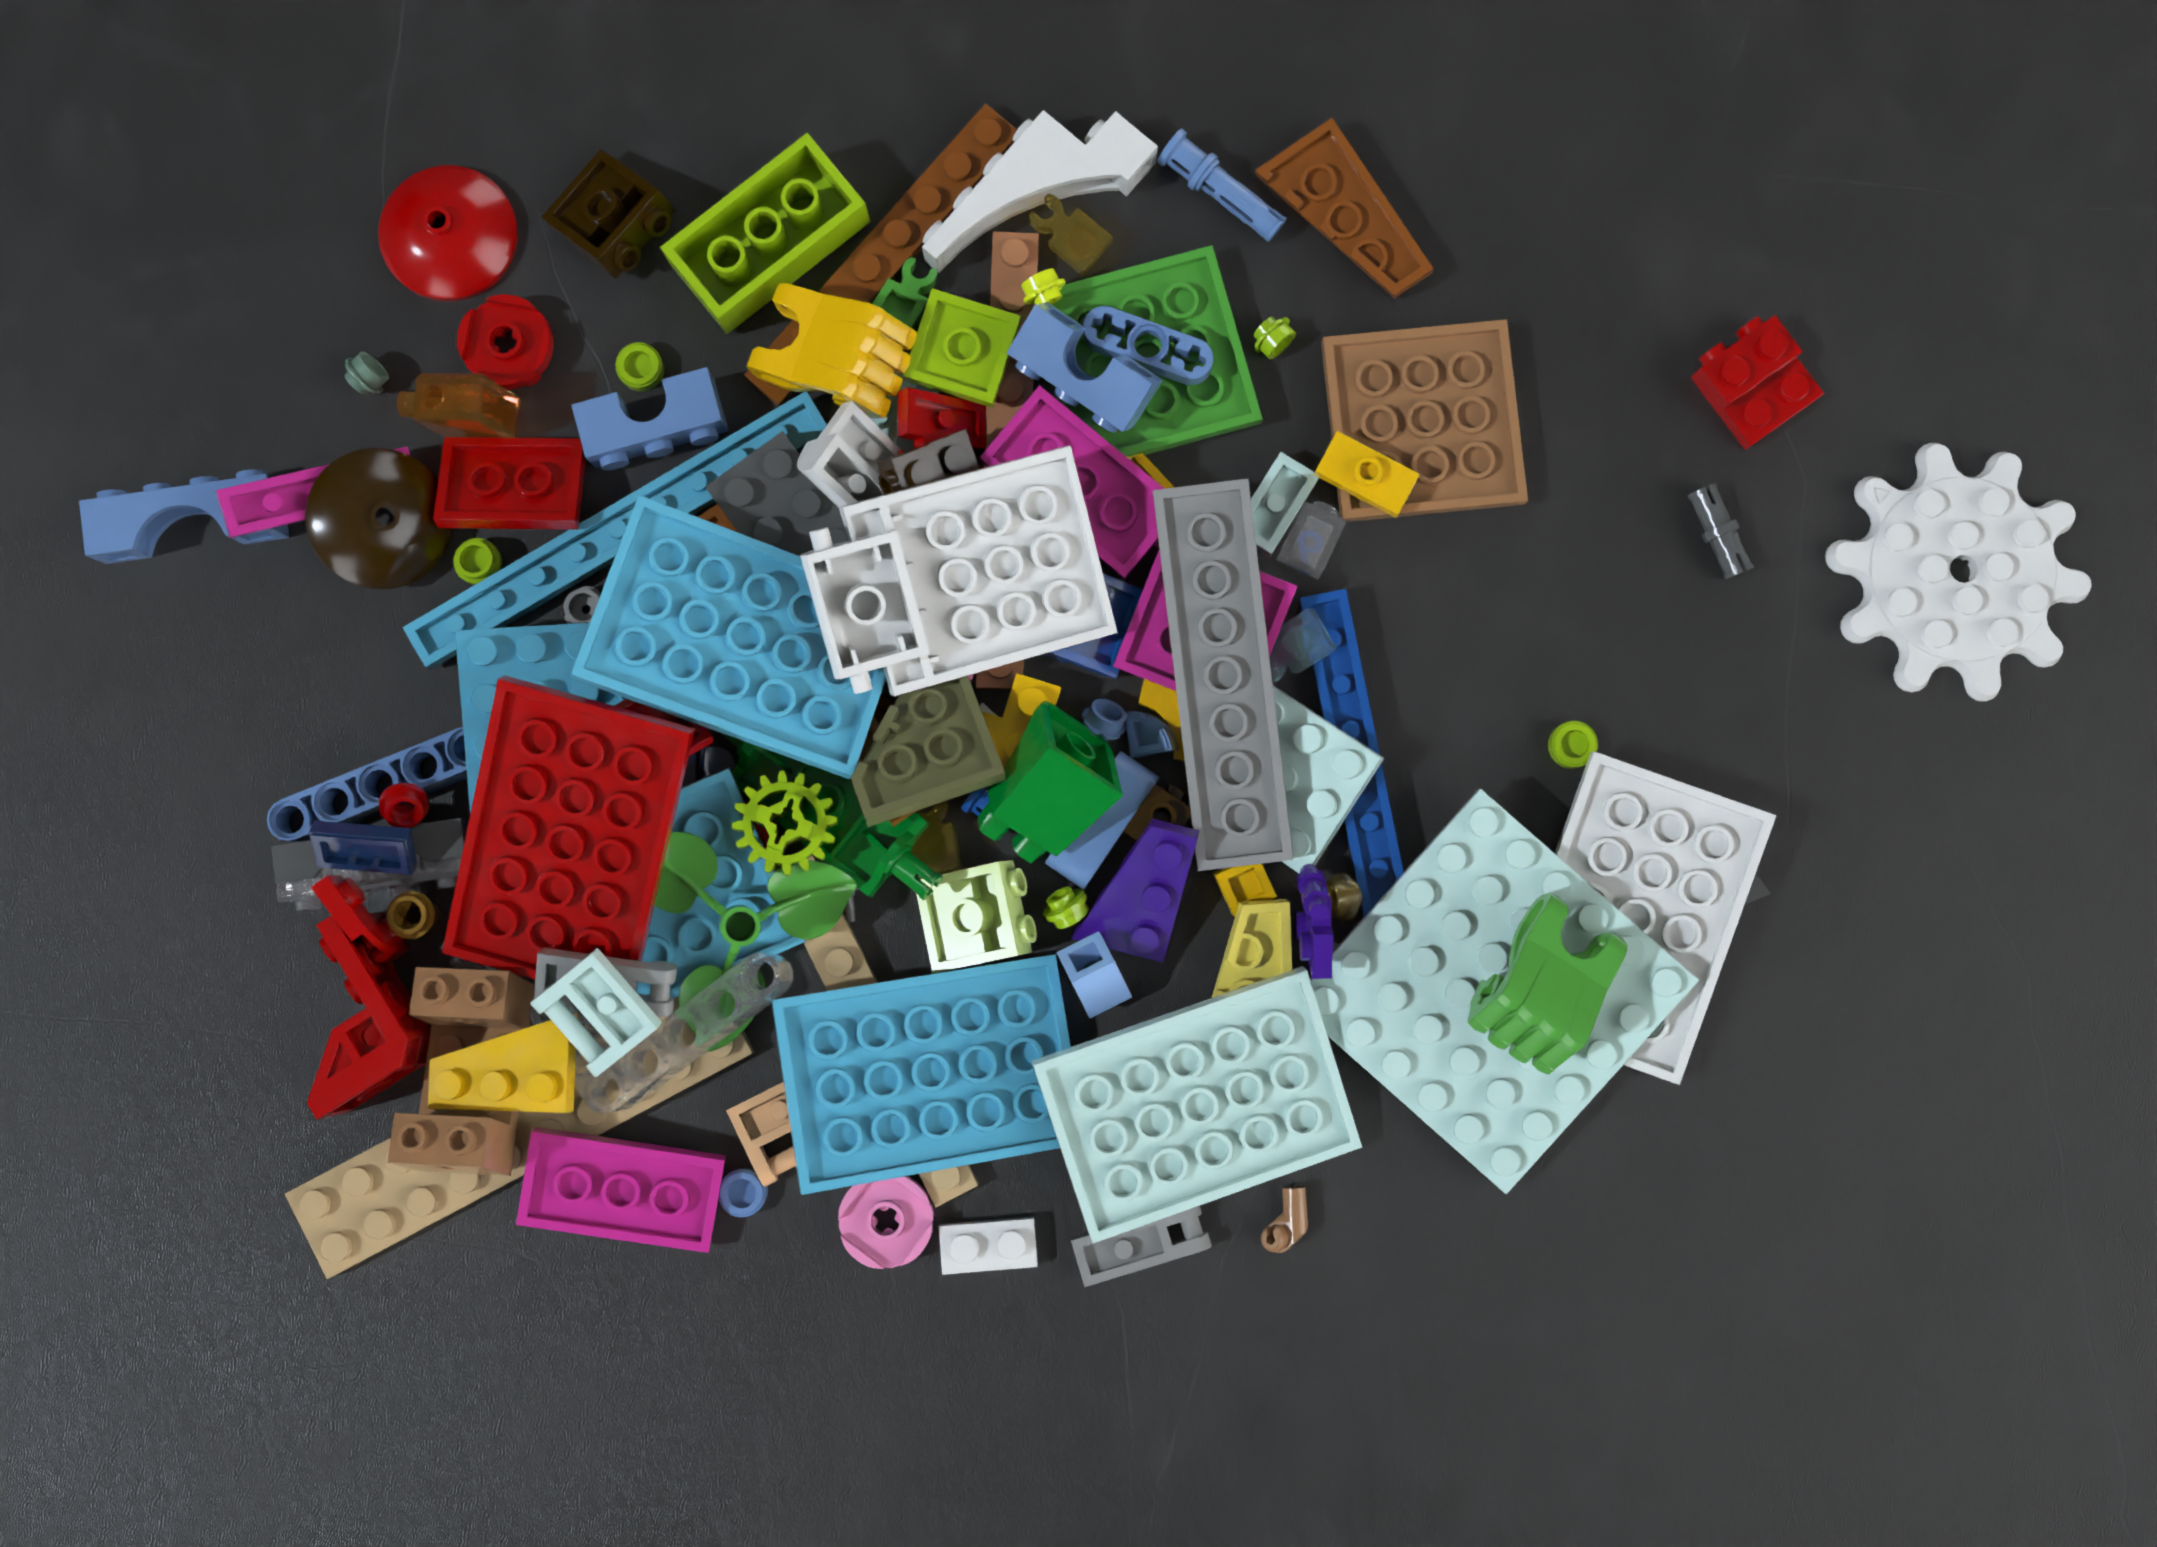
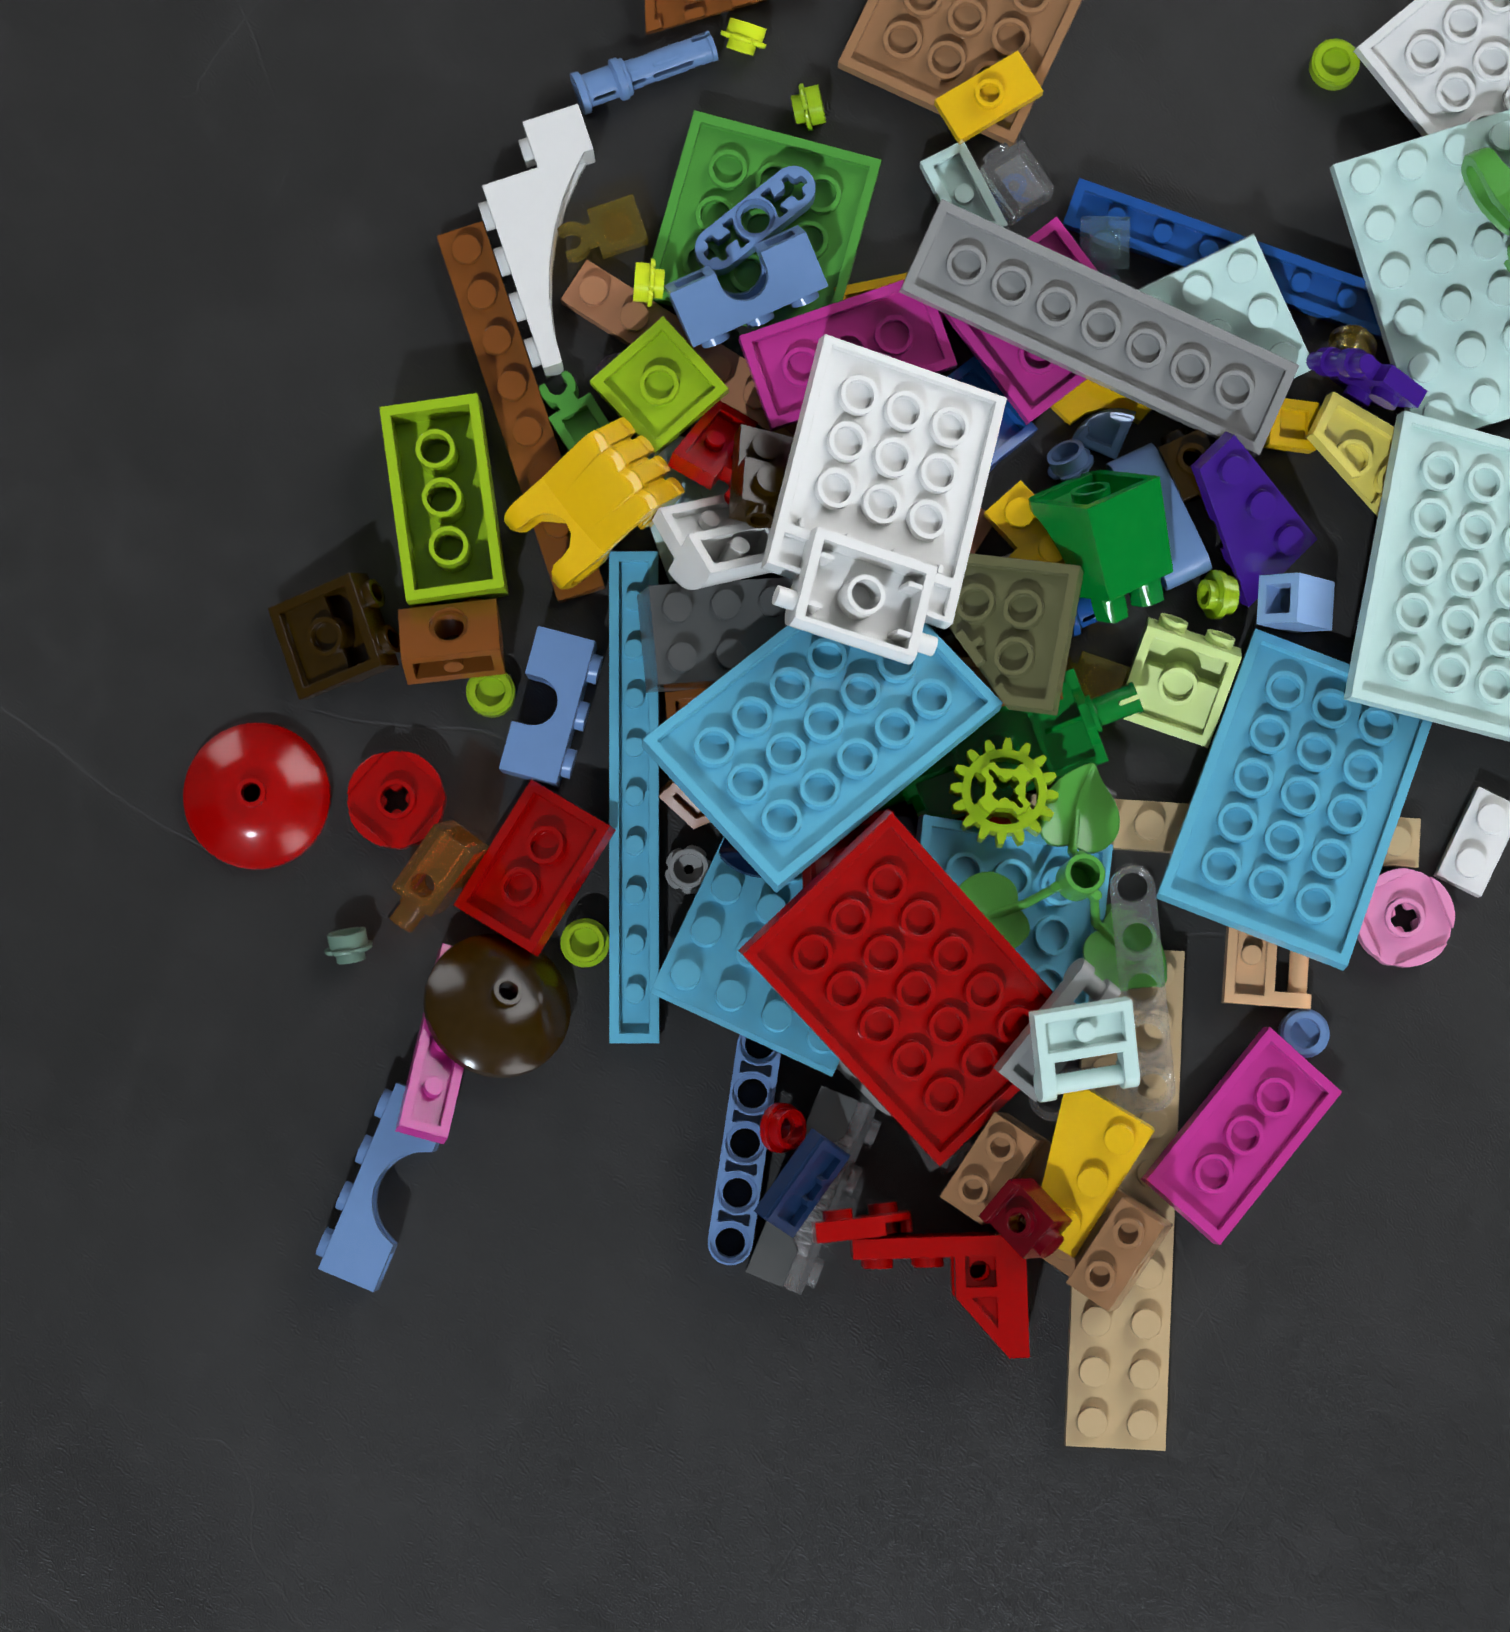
camera: 55 degrees left, 0 degrees up
pearl gold cone [387,891,441,939] -> none
none -> dark orange brick [398,598,505,685]
none -> neon yellow plate [720,18,767,56]
none -> dark red brick [979,1178,1072,1259]

